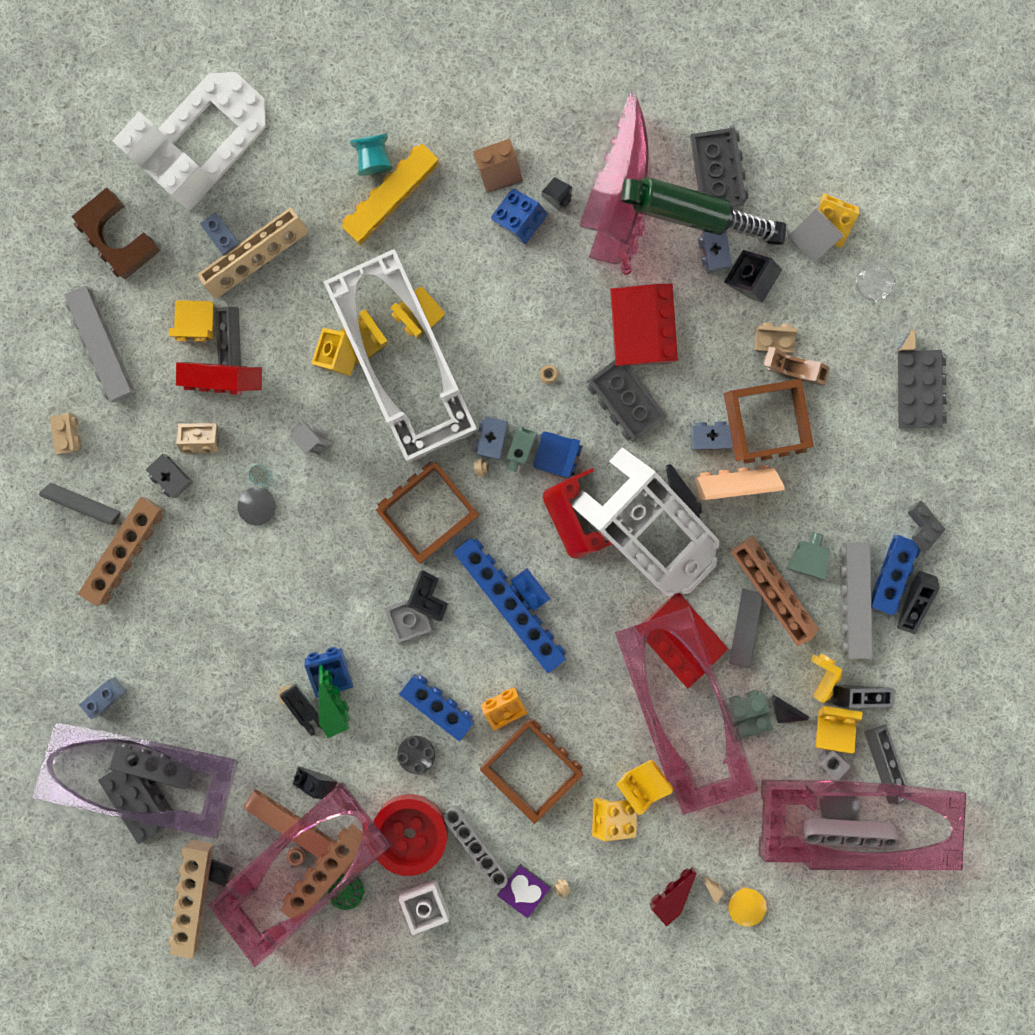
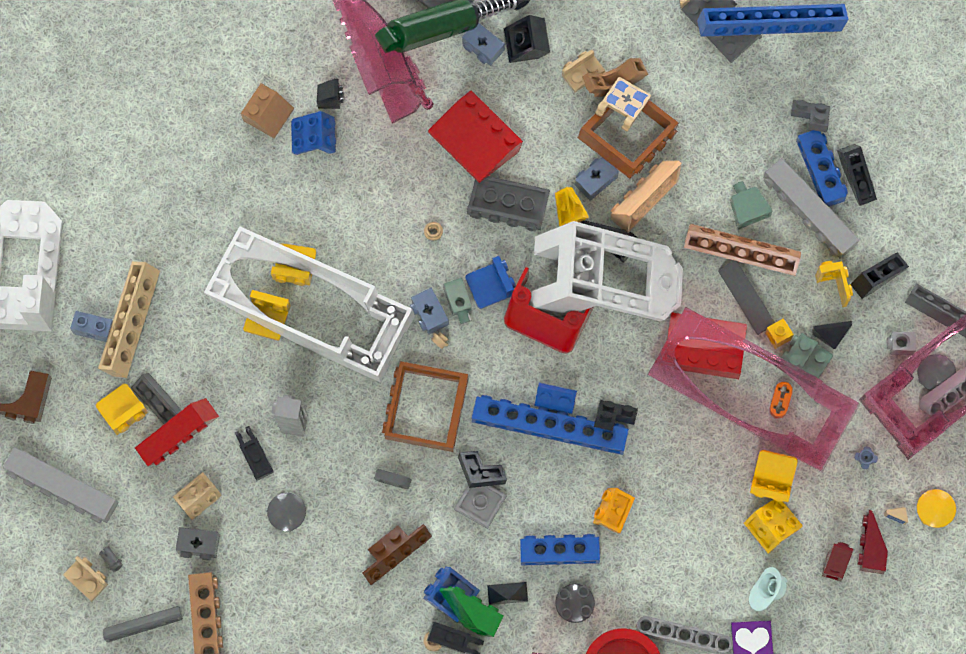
camera: 35 degrees left, 15 degrees down
clear light blue tile [249,465,269,484] -> none
yellow slope [311,328,356,376] -> none
yellow brick [341,143,440,246] -> none
teal hat [350,133,393,176] -> none
dark orange window [480,718,583,824] -> none
tan plate [554,879,570,899] -> none
yellow bracket [815,706,862,754] -> none
none -> dark grey pin [99,546,123,572]
none -> black hinge [235,426,274,481]
none -> reddish brown bracket [362,524,432,585]
none -> dark grey beam [374,469,412,489]
none -> black slope [487,582,528,605]
none -> yellow wing [555,187,589,227]
none -> black plate [594,400,638,431]
none -> tan flag [595,77,651,132]
none -> blue brick [697,4,849,37]
none -> light aqua piece [749,567,787,611]
none -> yellow brick [765,318,794,349]
none -> orange beam [770,382,793,418]
none -> dark red slope [822,542,853,581]
none -> sand blue plate [854,446,878,469]

